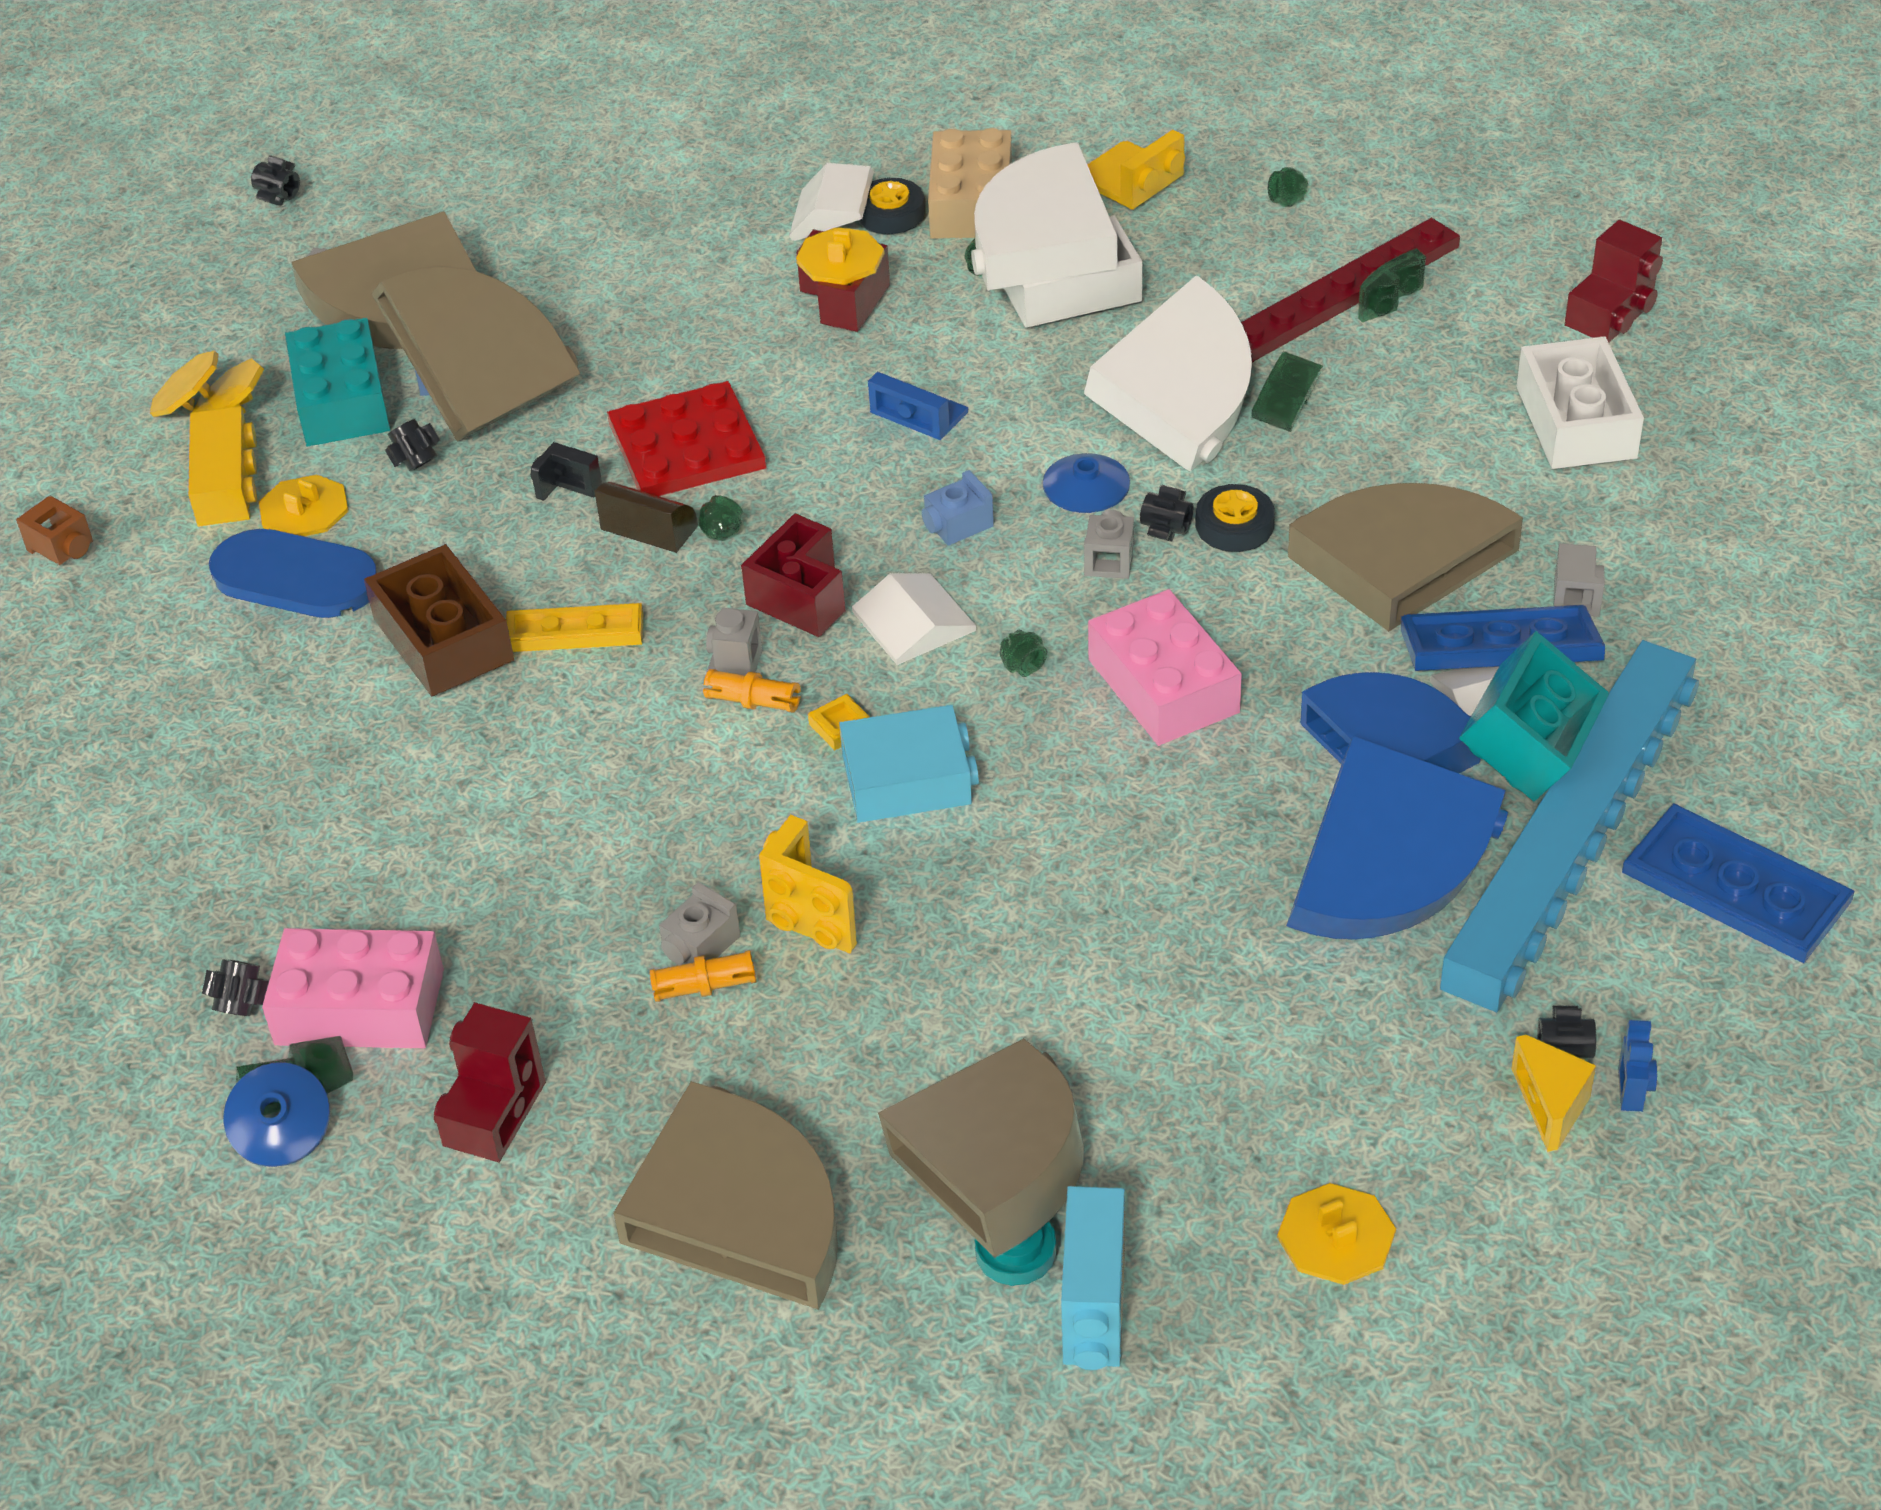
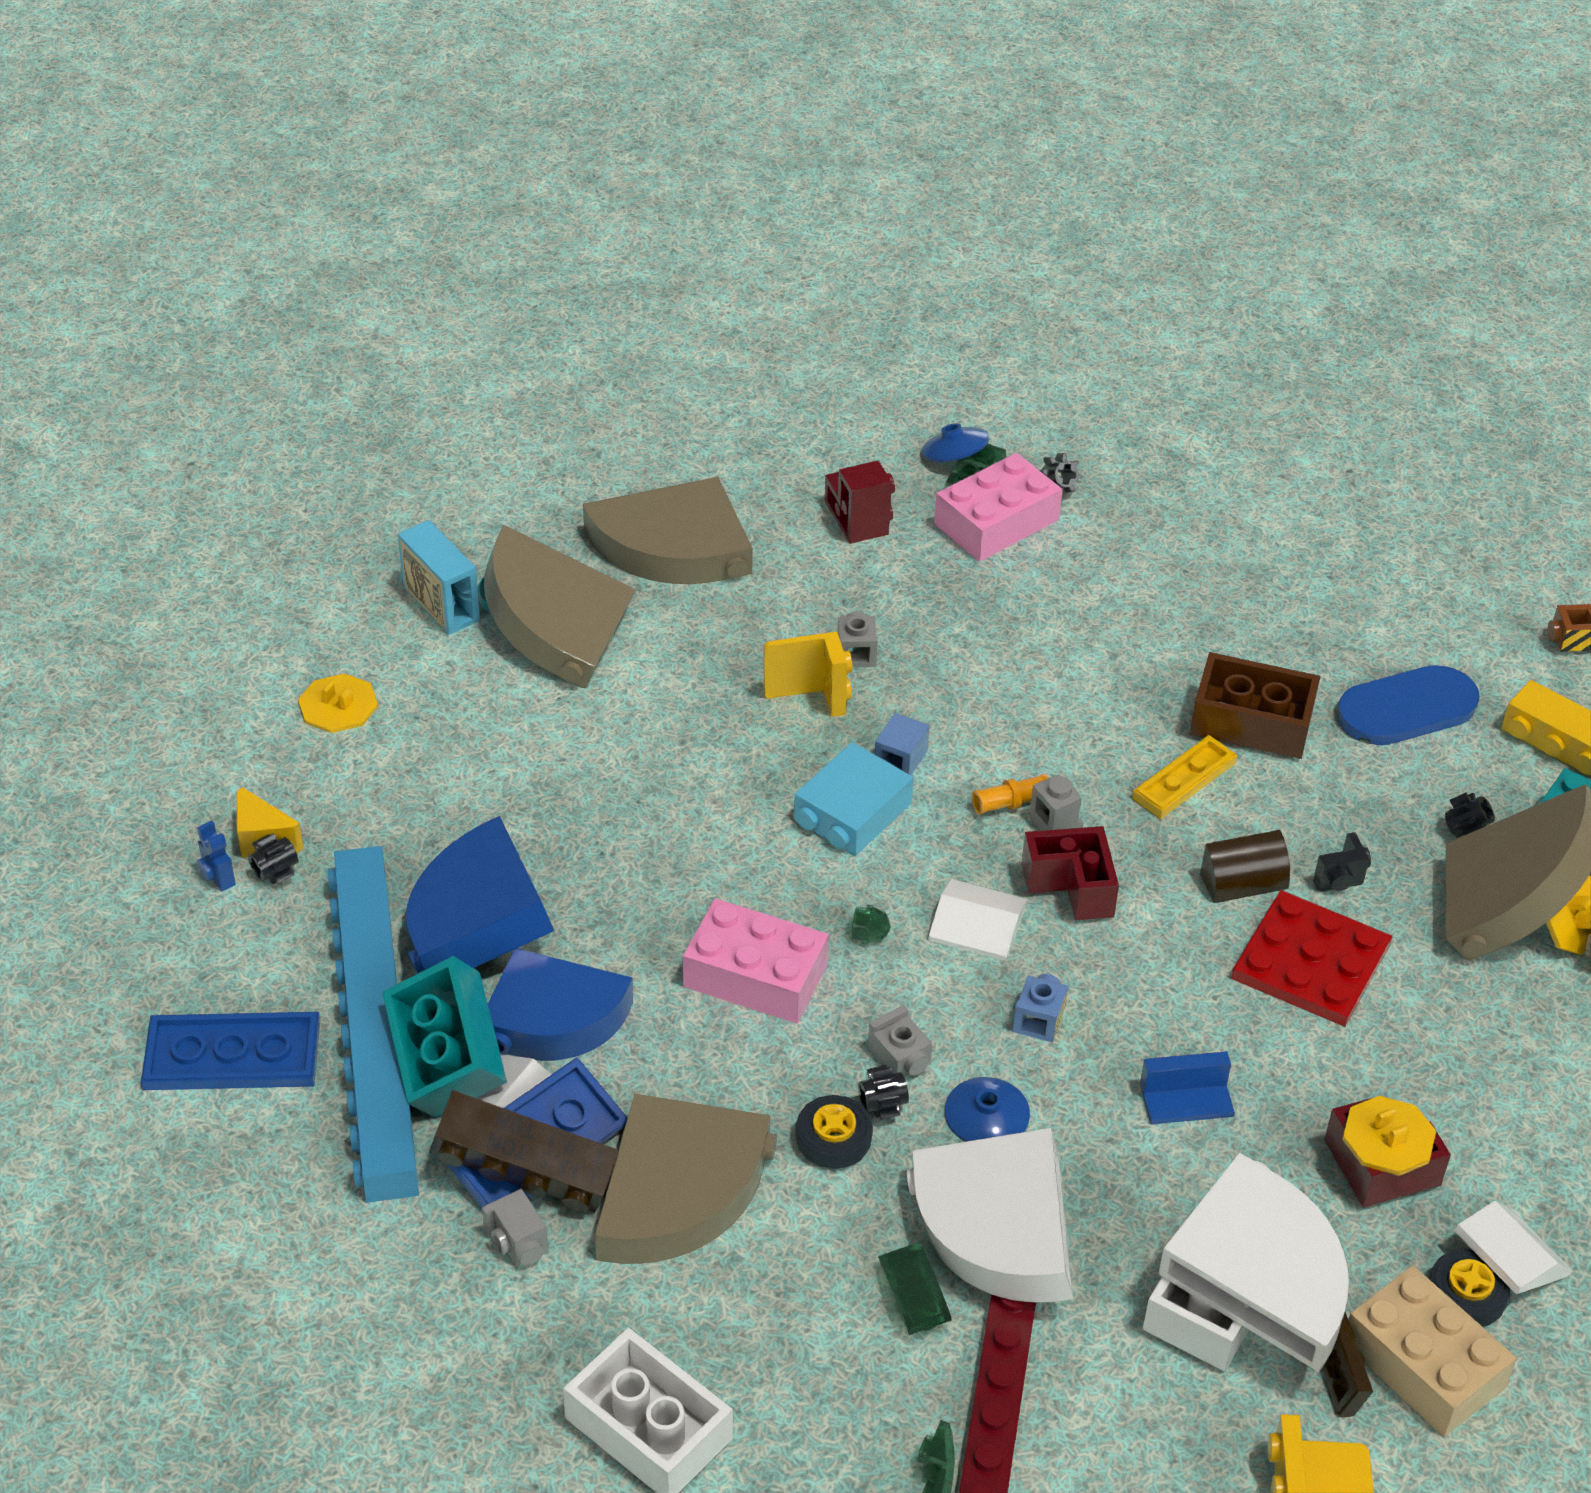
camera: 135 degrees right, 0 degrees up
yellow piece [259,474,349,536] -> none
light orange pin [650,950,757,1002] -> none
clear green plate [699,495,743,541] -> none
yellow tile [808,693,870,751] -> none
none -> dark brown brick [429,1090,619,1212]
none -> medium blue brick [875,713,930,775]

